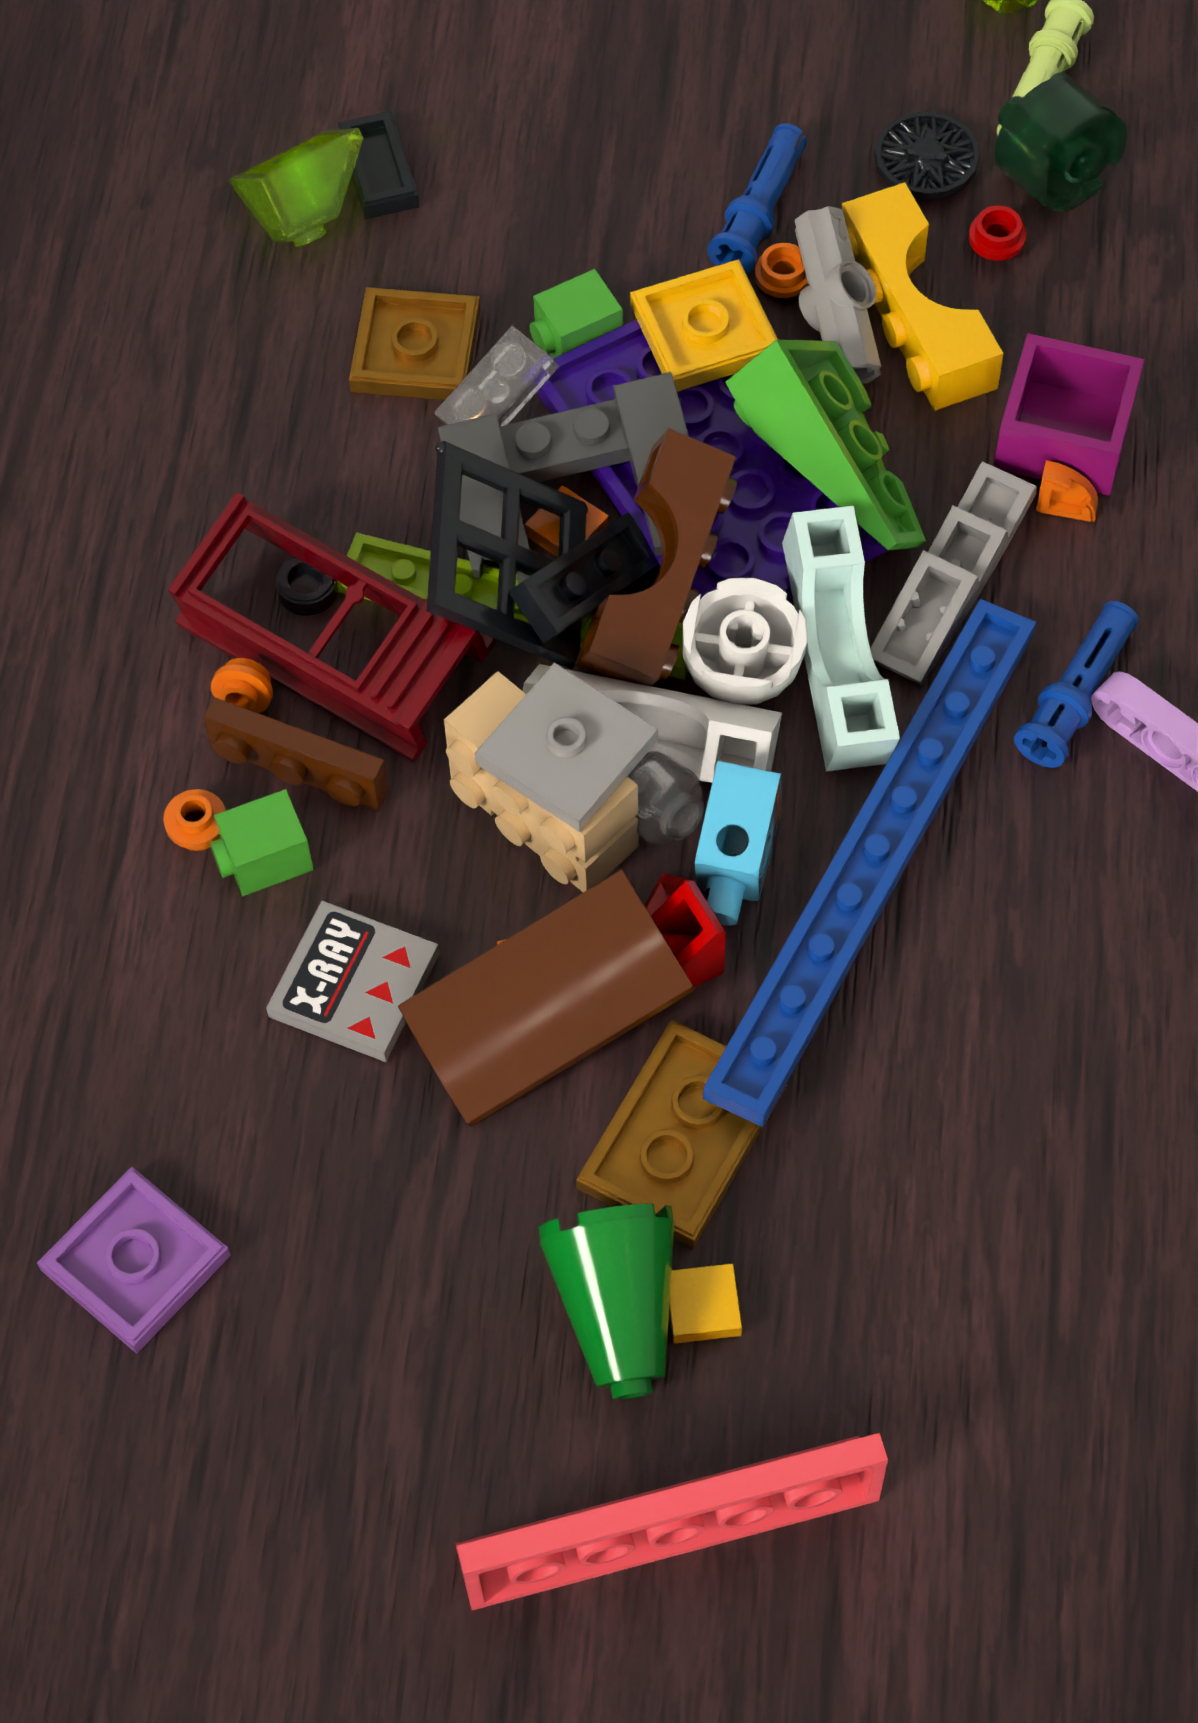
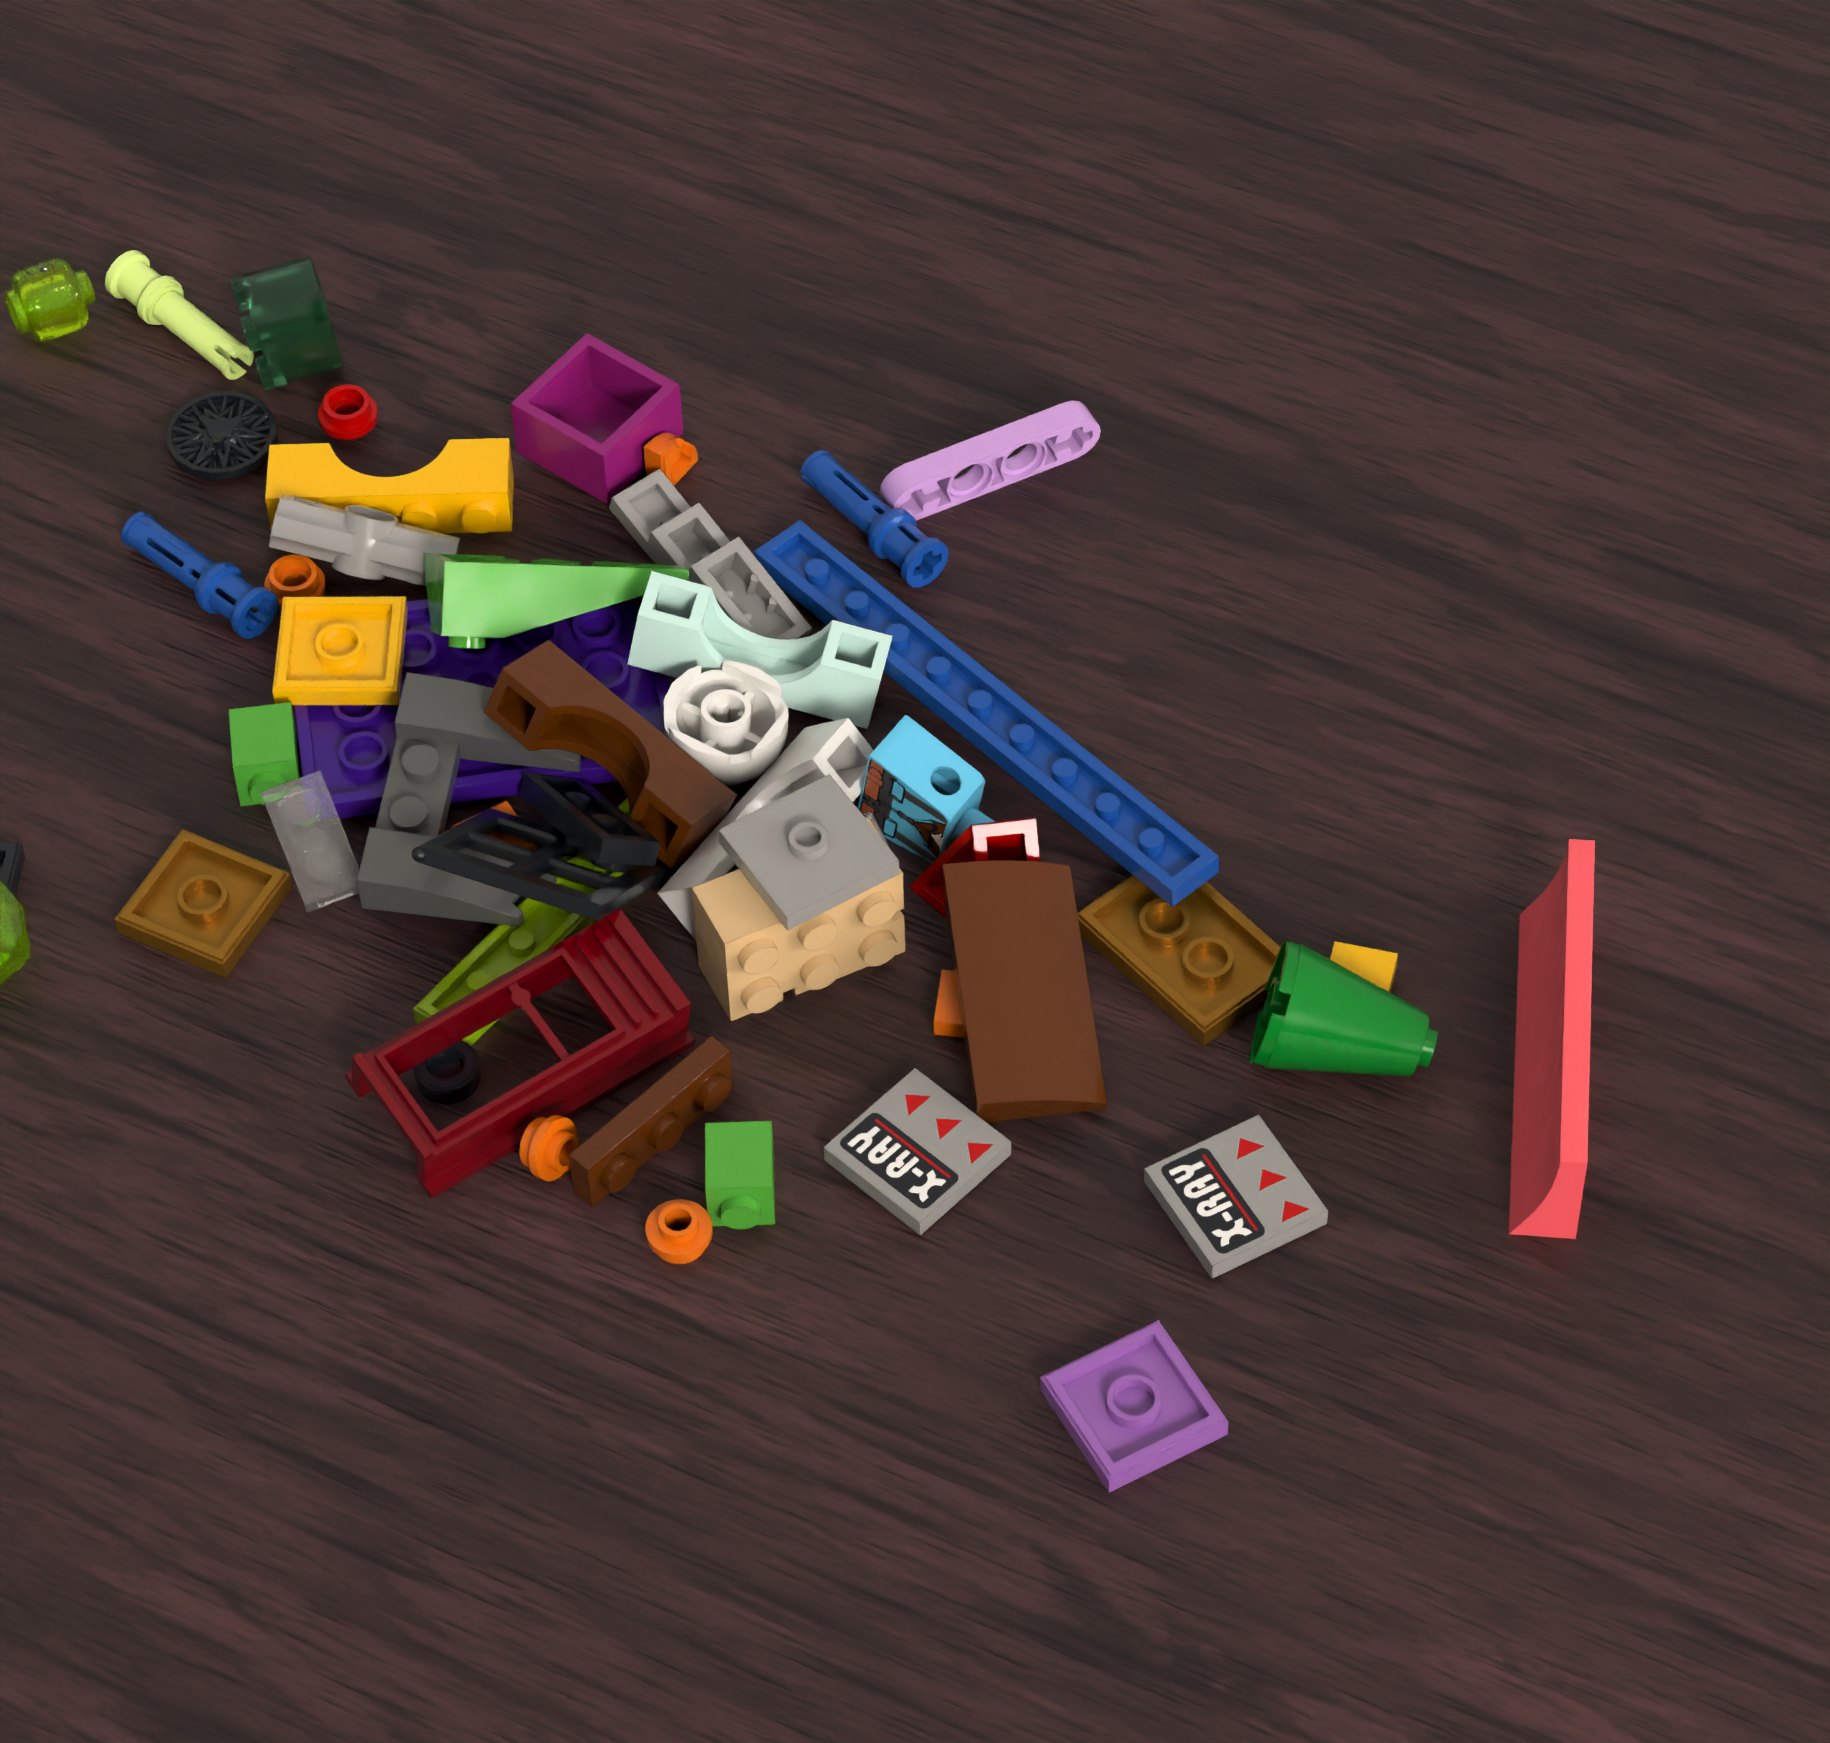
camera: 70 degrees left, 10 degrees down
none -> light grey tile [1144,1115,1328,1279]

